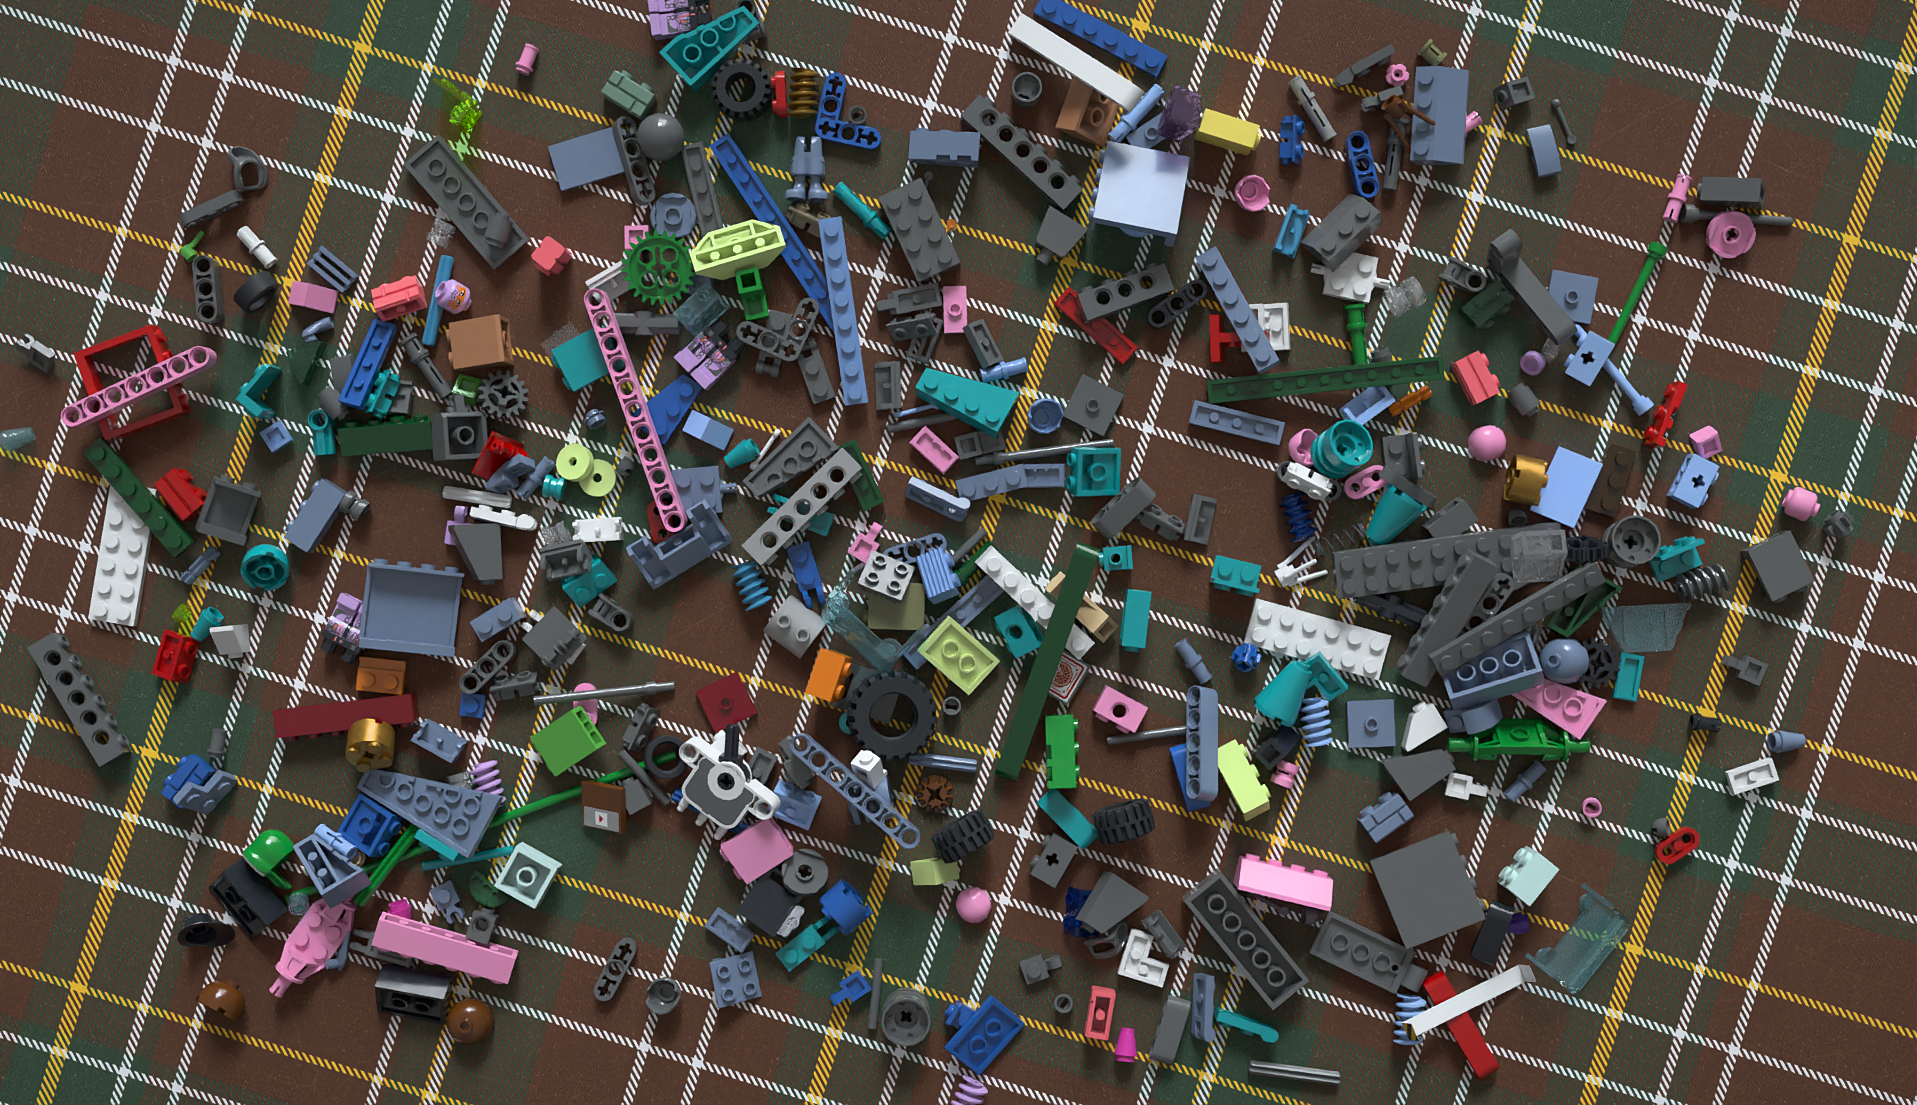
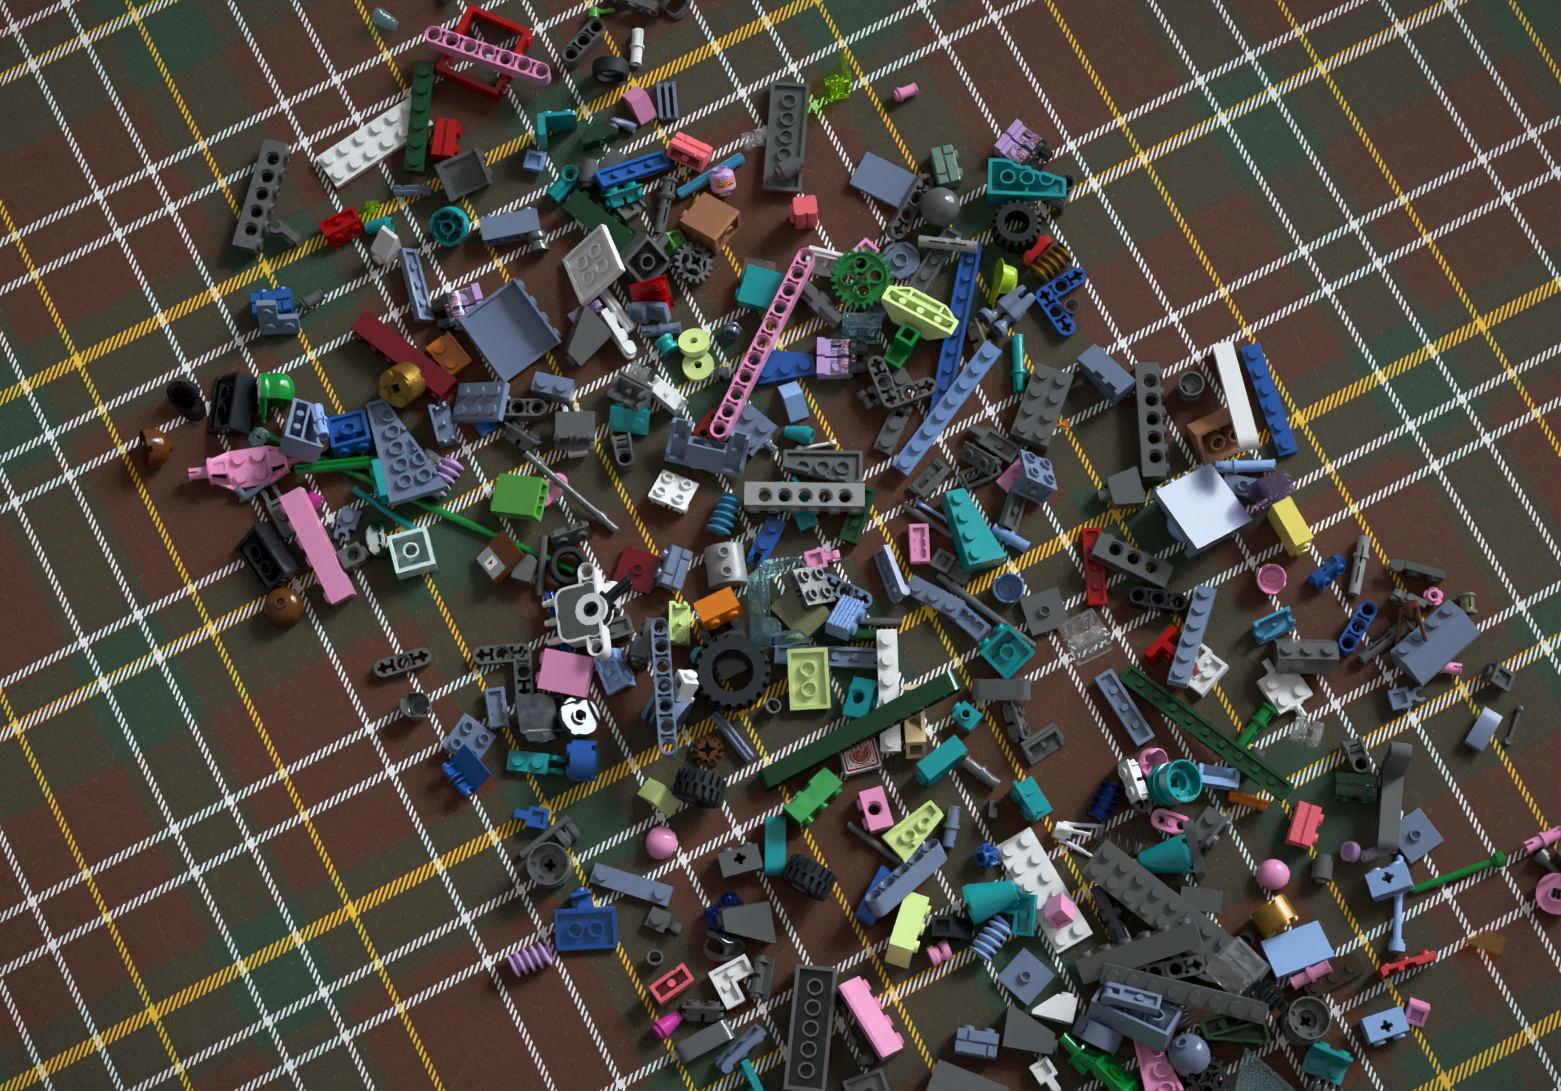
camera: 50 degrees right, 15 degrees down
none -> dark grey plate [270,219,304,249]
none -> sand blue plate [397,248,435,323]
none -> blue hinge [440,743,491,799]
none -> sand blue plate [452,382,510,423]
none -> dark grey beam [473,643,534,695]
none -> dark grey wheel [554,820,582,849]
none -> white plate [562,224,625,305]
none -> sand blue plate [589,863,674,908]
none -> white hinge [648,469,699,514]
none -> sand blue brick [654,545,693,592]
none -> yellowish green hinge [669,601,690,645]
none -> dark grey hinge [682,999,725,1022]
none -> yellowish green wing [882,800,944,863]
none -> light grey pin [918,235,978,254]
none -> dark grey pin [961,756,1001,791]
none -> dark grey tile [988,800,998,821]
none -> lime piece [990,258,1018,304]
none -> sand blue bracket [1011,449,1058,505]
none -> bright pink panel [1045,892,1075,930]
none -> clear slope [1056,608,1113,667]
none -> sand blue plate [1101,982,1162,1016]
none -> bright pink pin [1289,959,1333,990]
none -> sand blue plate [1387,686,1426,712]
none -> clear orange tile [1464,929,1508,956]

